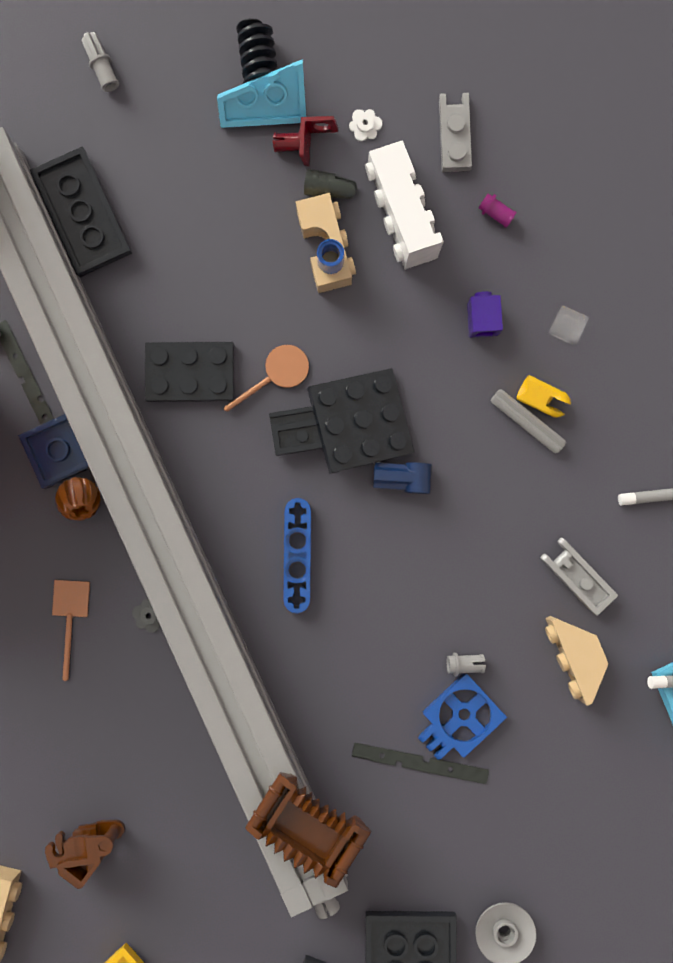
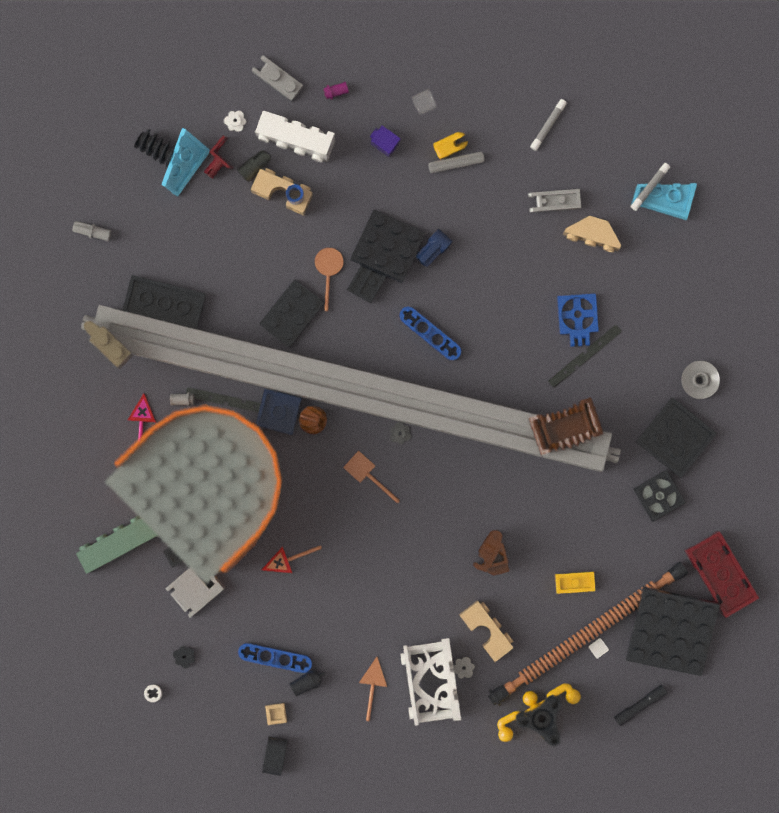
camera: 55 degrees left, 0 degrees up
light grey pin [447,652,486,677] -> none

